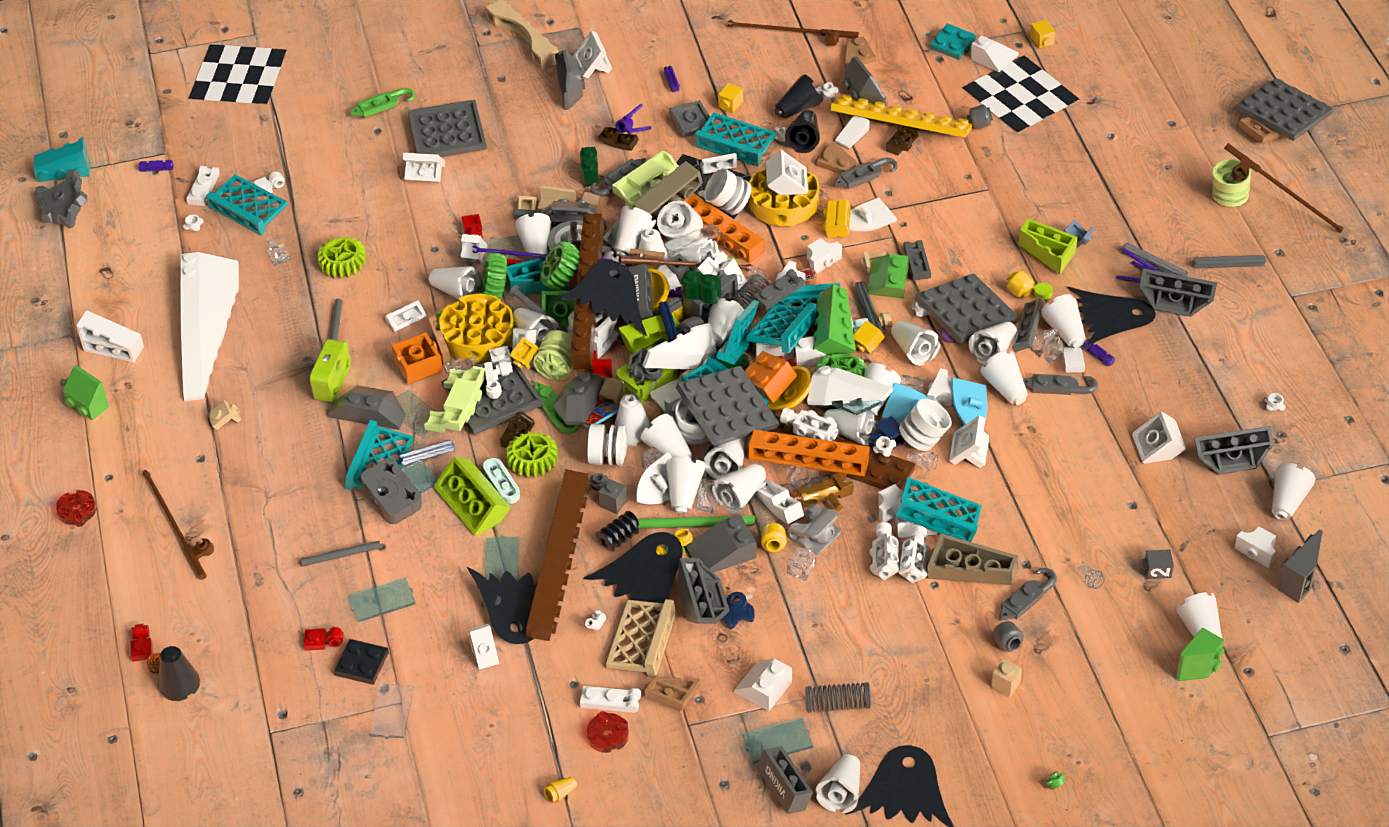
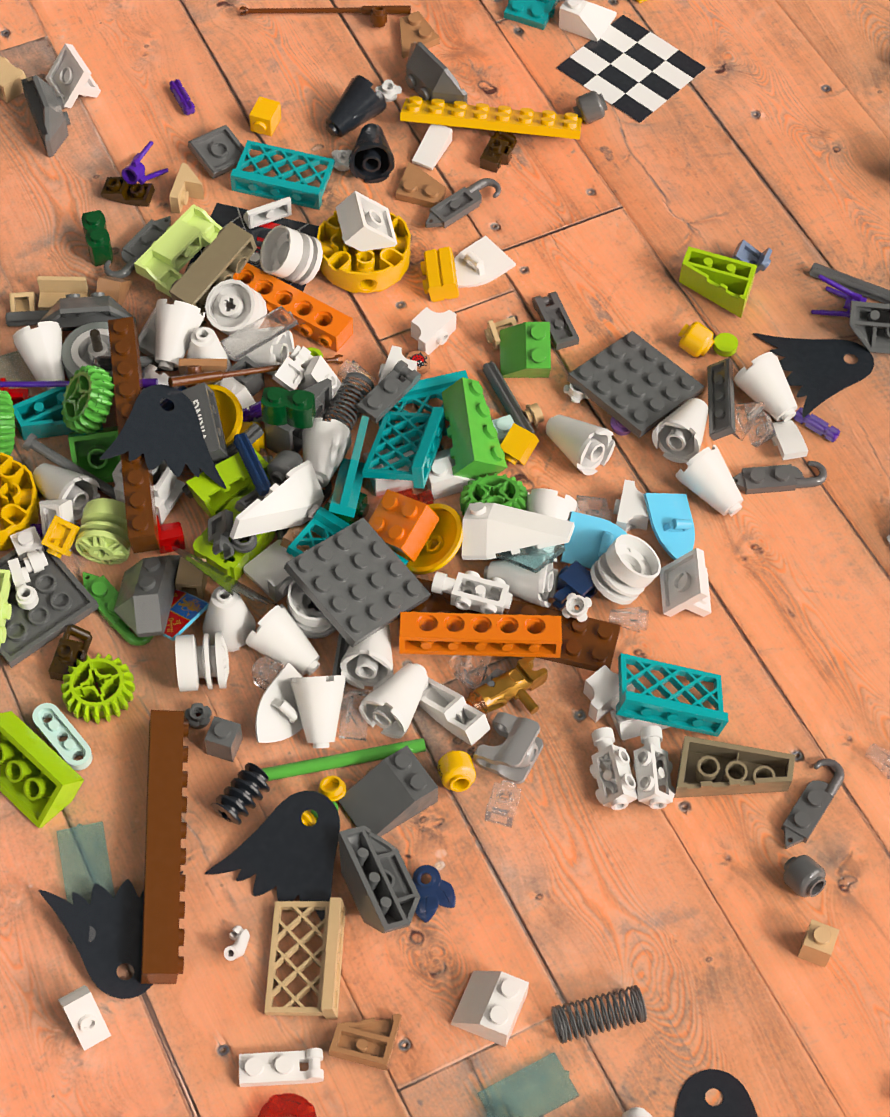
camera: 15 degrees left, 10 degrees up
none -> tan slope [169,163,204,214]

